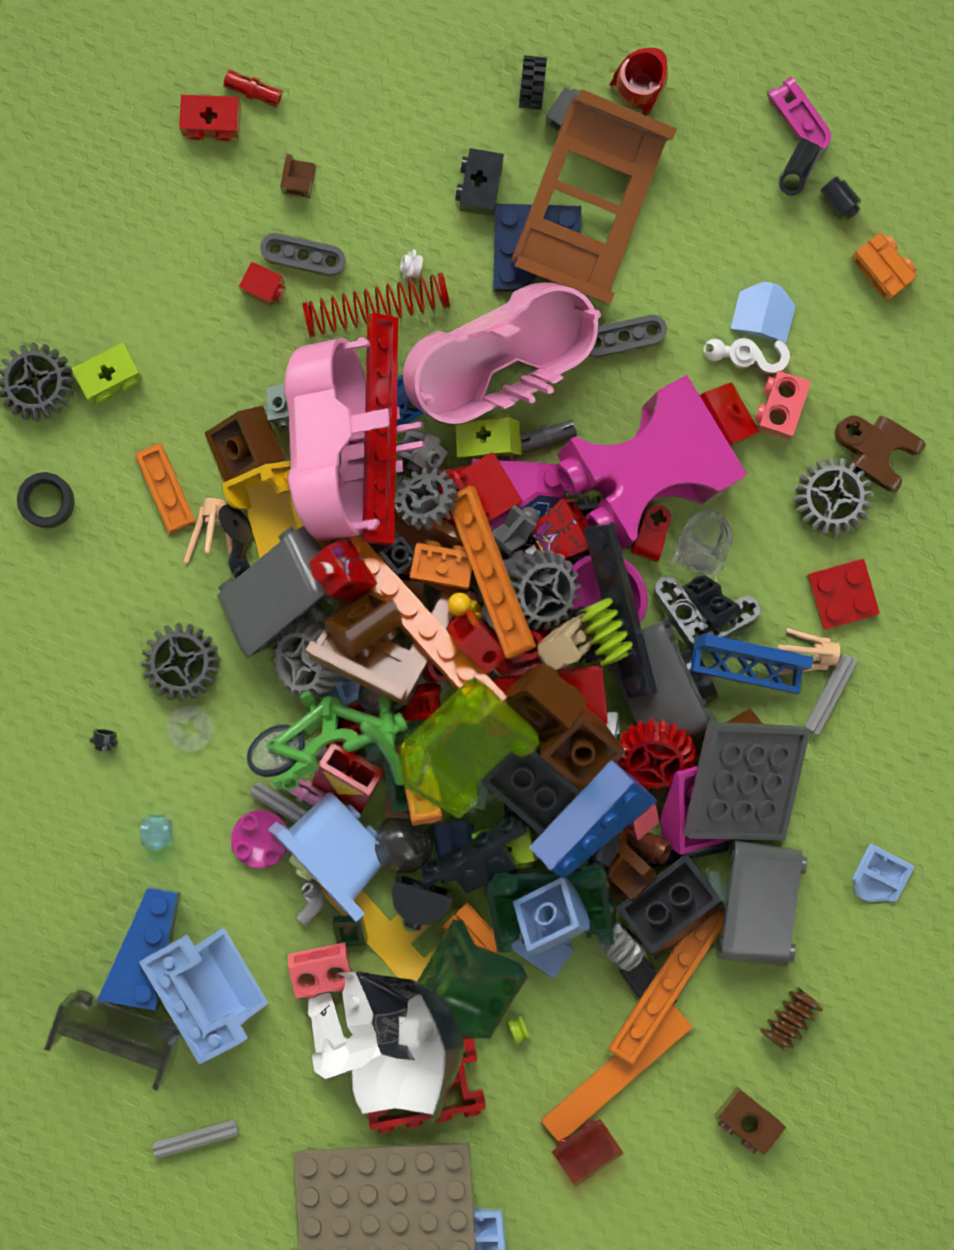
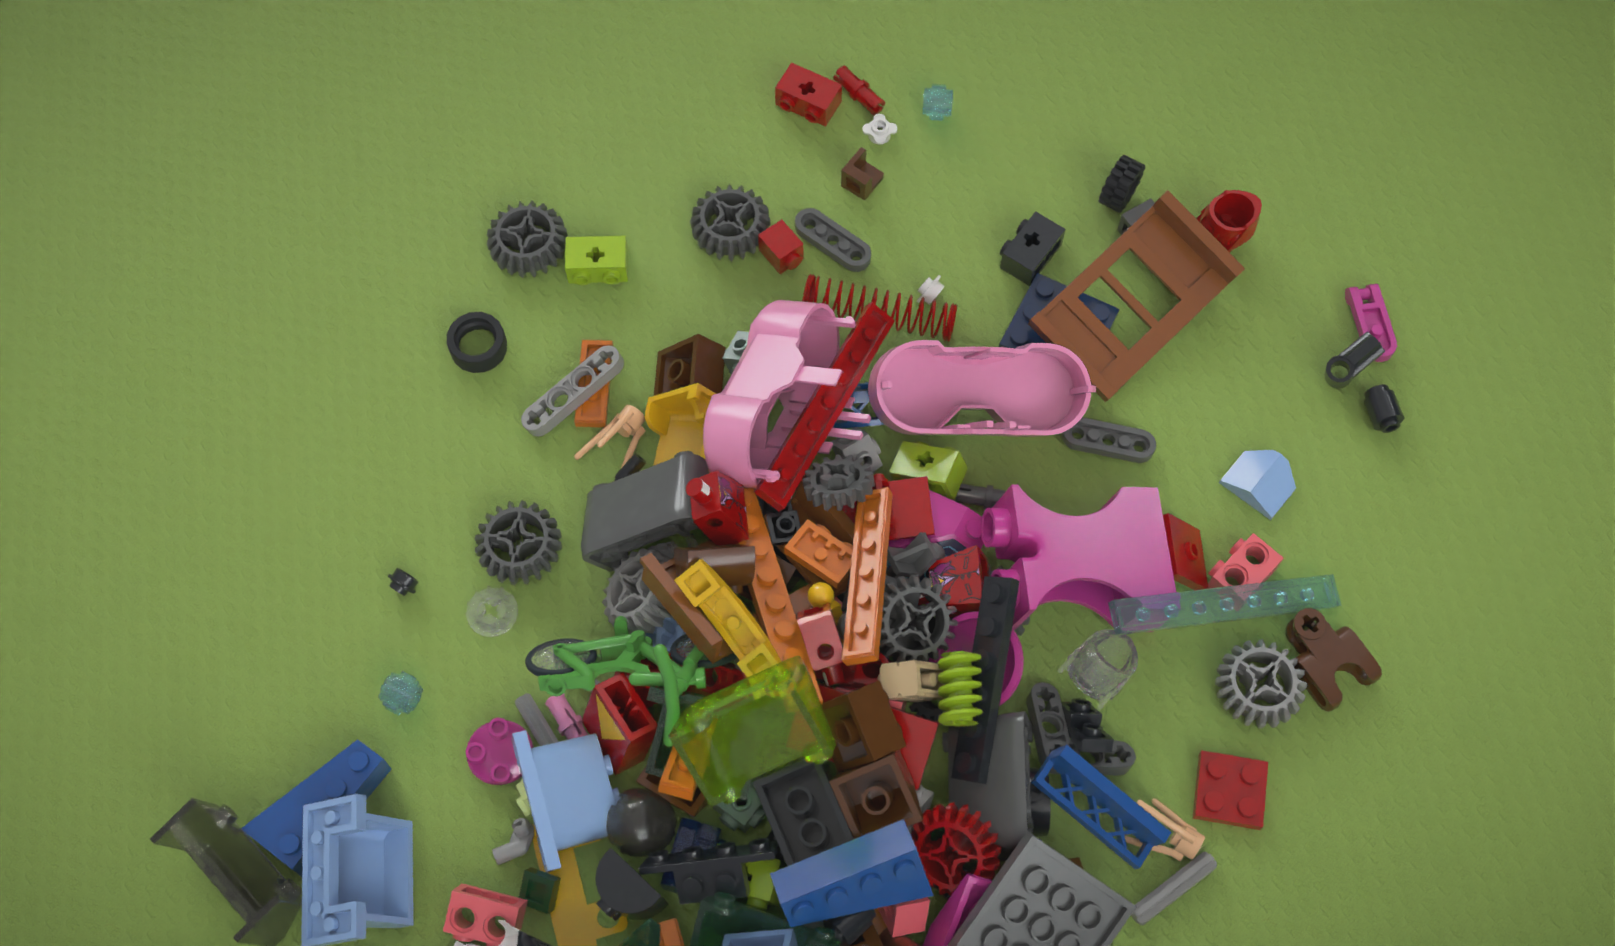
camera: 25 degrees right, 20 degrees down
black piece [219,505,253,543] -> none
red piece [630,504,671,563] -> none
white piece [703,338,790,375] -> none
orange brick [851,232,917,302] -> none
none -> light grey beam [521,345,624,437]
none -> yellow slope [674,559,786,691]
none -> dark grey gear [690,183,770,262]
none -> white plate [863,114,897,144]
none -> clear light blue gear [923,84,953,121]
none -> clear light blue tile [1108,574,1341,635]

